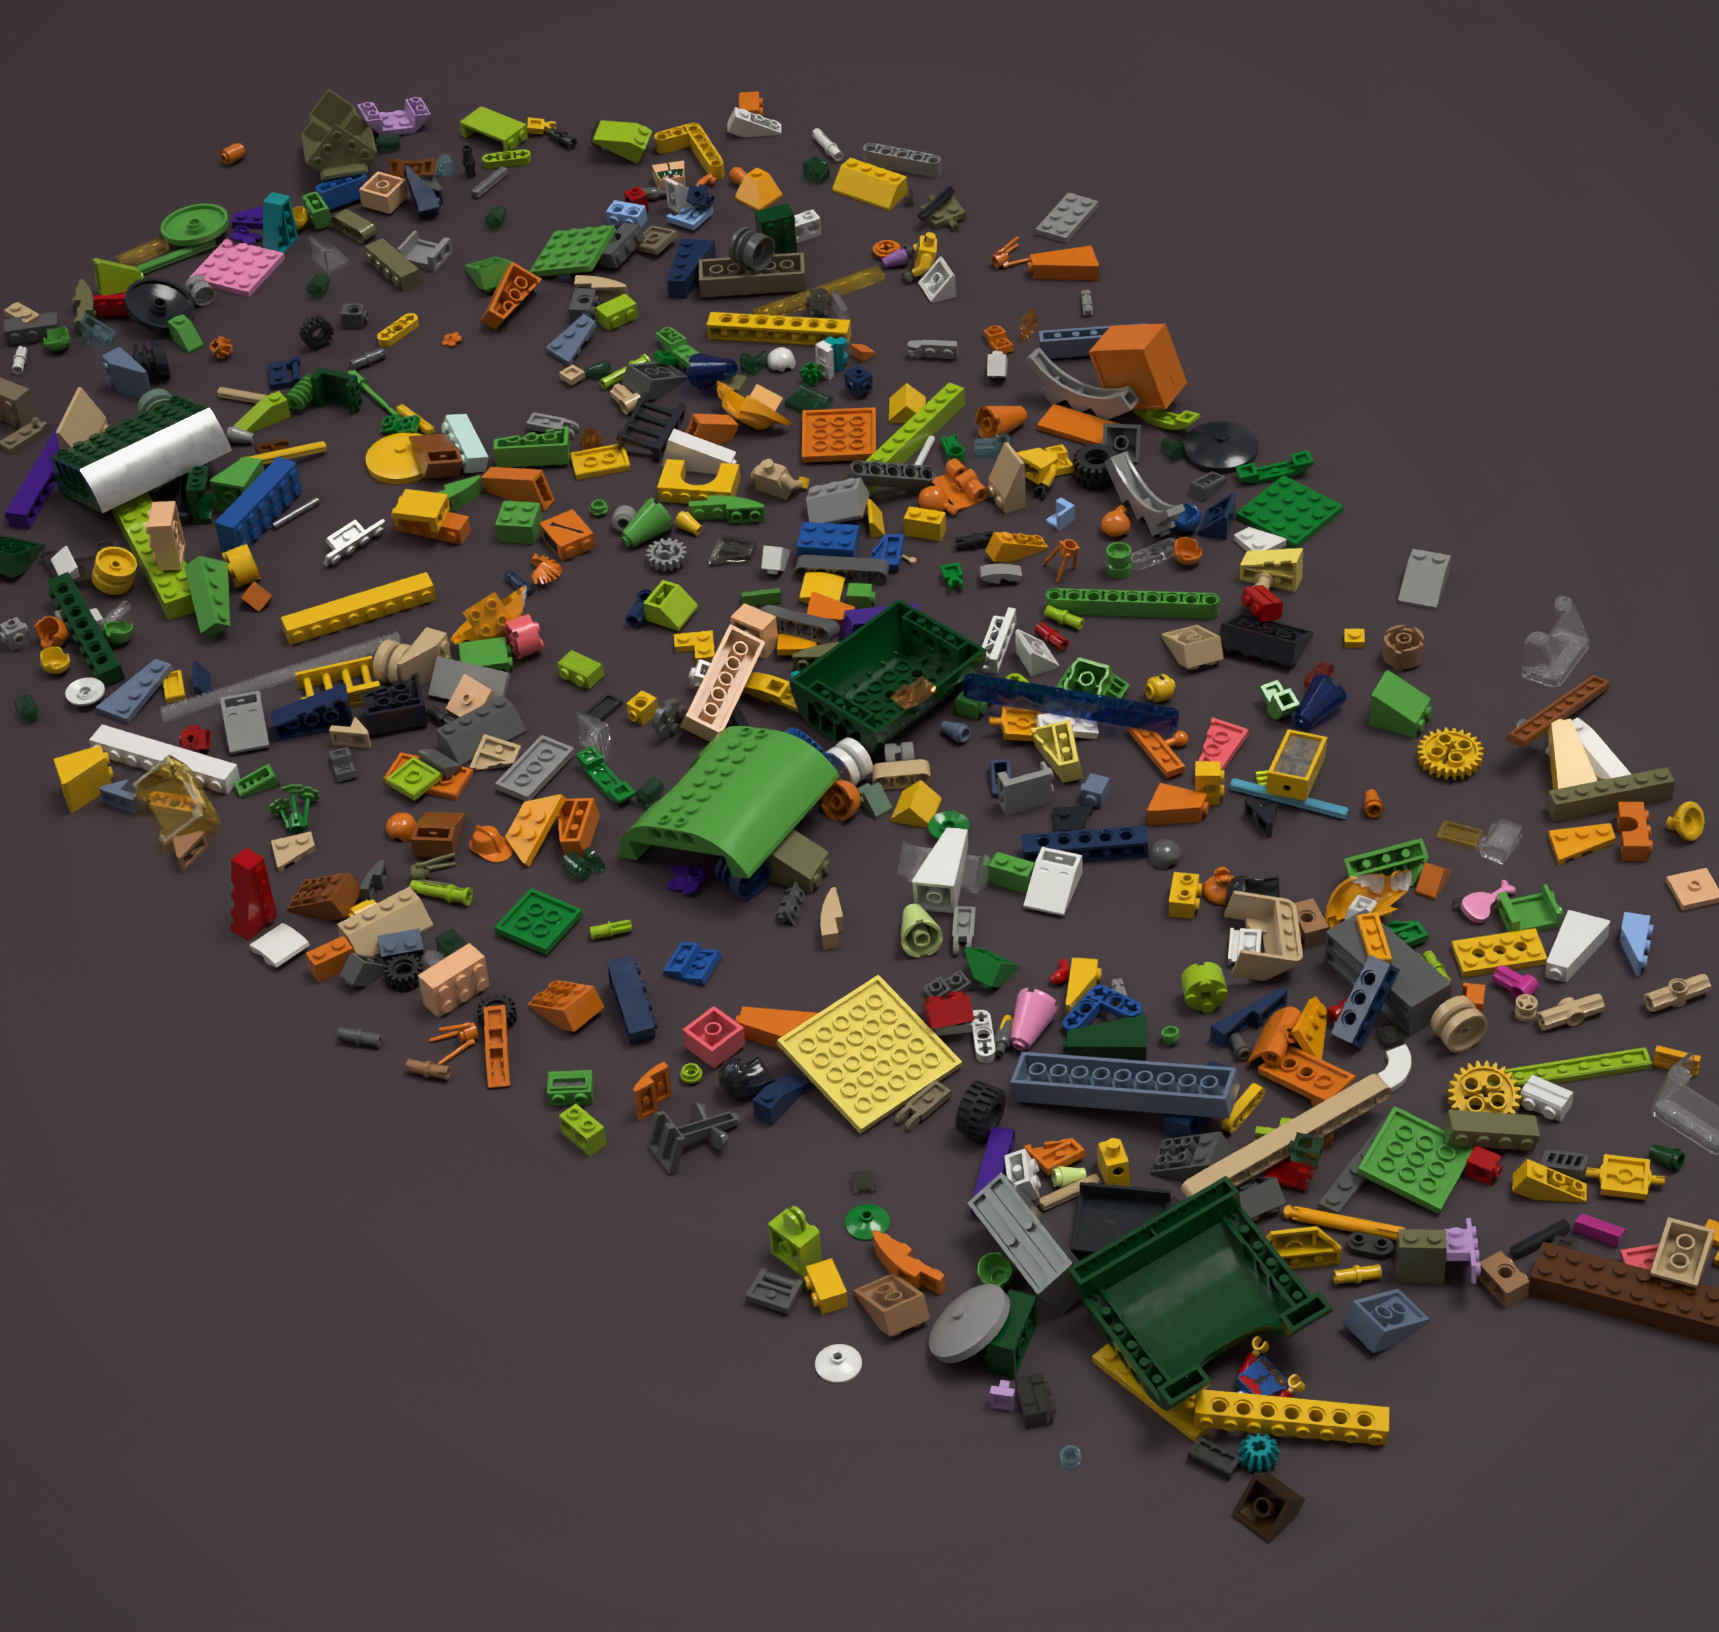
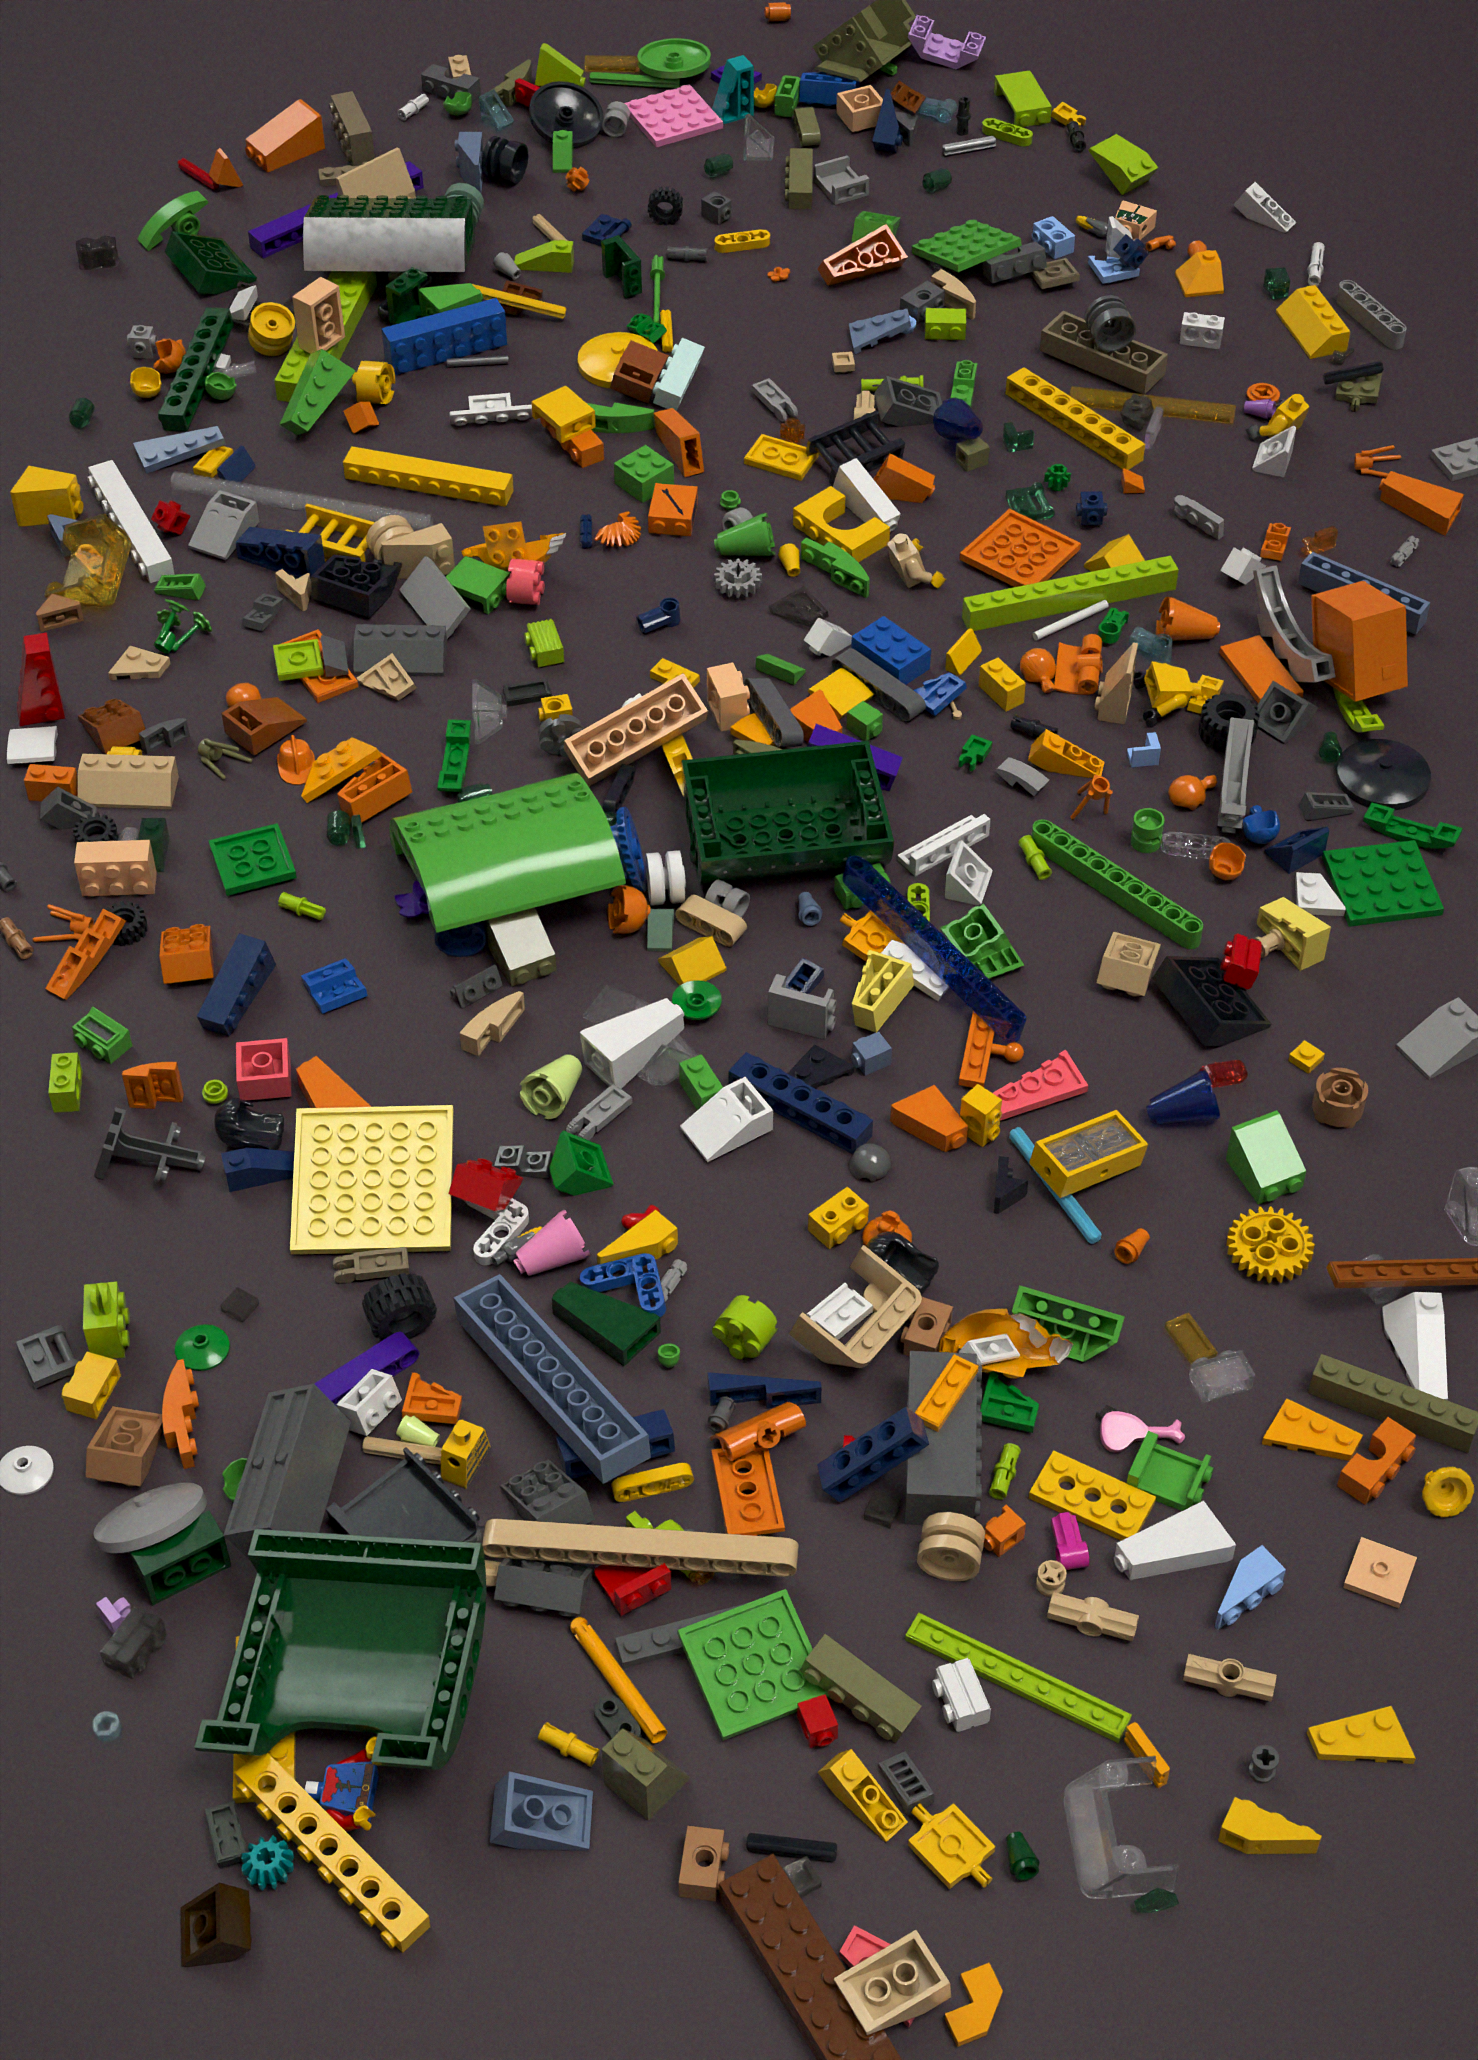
camera: 35 degrees right, 5 degrees up
white dish [65,678,105,706] -> none
dark purple plate [230,226,263,246] -> none
bright green piece [284,374,314,411] -> none
clear green brick [376,133,401,151] -> none
sand blue brick [378,928,424,959] -> none
lime pin [410,880,473,906] -> none
pearl dark grey pin [426,706,455,727] -> none
light nougat plate [446,674,495,717] -> none
bright green wedge [493,426,571,468] -> none
light grey plate [495,735,575,801] -> none
clear green cone [584,360,611,378] -> none
red brick [624,186,649,212] -> none
lime slope [643,580,698,631] -> none
green tile [653,351,678,366] -> none
yellow beam [654,123,725,180] -> none
dark blue wedge [667,238,716,298] -> none
light orange animal [717,381,791,430] -> none
orange brick [739,91,763,116] -> none
dark green brick [754,203,797,254] -> none
white hair [767,347,796,372] -> none
light grey slope [806,477,869,524] -> none
hips [815,336,849,380] -> none
dark grey beam [844,460,936,490] -> none
clear orange slope [891,676,937,709] -> none
red pin [1034,622,1069,651] -> none
yellow head [1145,674,1176,703] -> none
bright green brick [1259,680,1300,720] -> none
yellow wedge [1266,1226,1342,1269] -> none
clear green brick [1288,1132,1324,1169] -> none
light orange wing [1291,996,1327,1060] -> none
white tile [1378,1044,1411,1093] -> none
orange slope [1415,863,1451,900] -> none
lavender bracket [1444,1218,1481,1284] -> none
yellow gear [1447,1061,1521,1114] -> none
slope [1547,718,1597,790] -> none
dark pink slope [1574,1214,1626,1247] -> none

